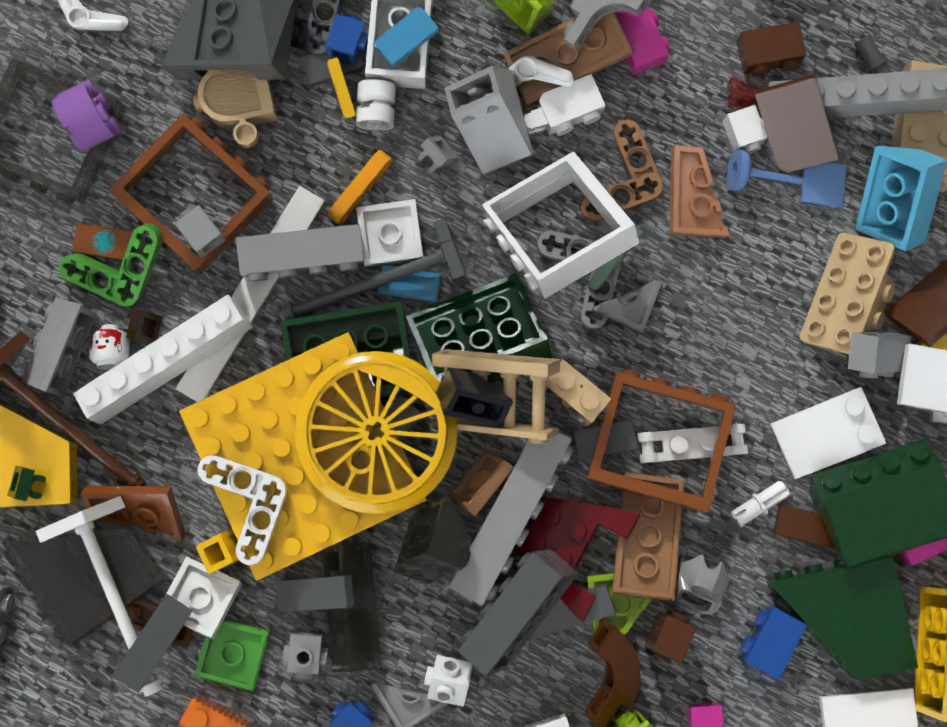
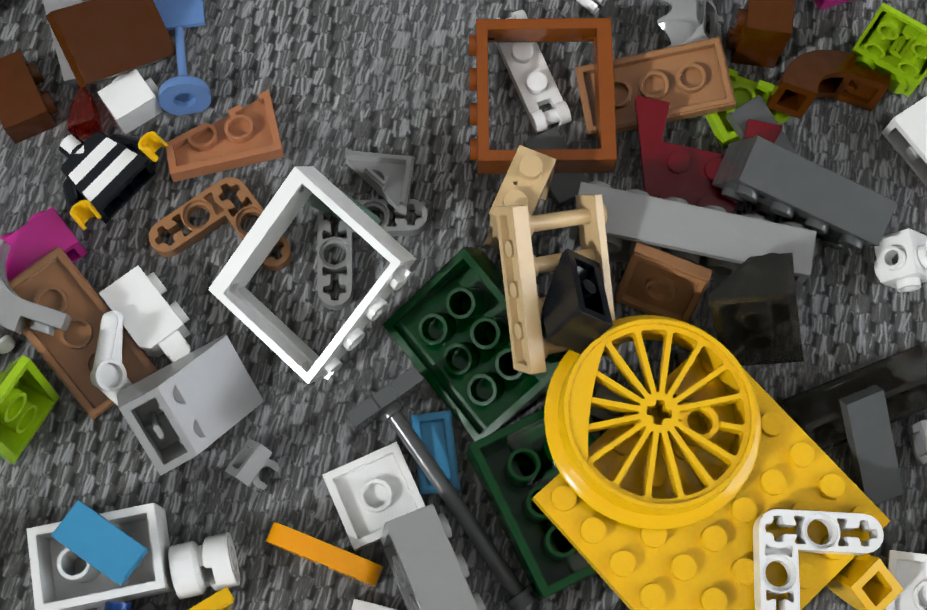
camera: 105 degrees left, 10 degrees down
none -> torso [59,131,168,231]

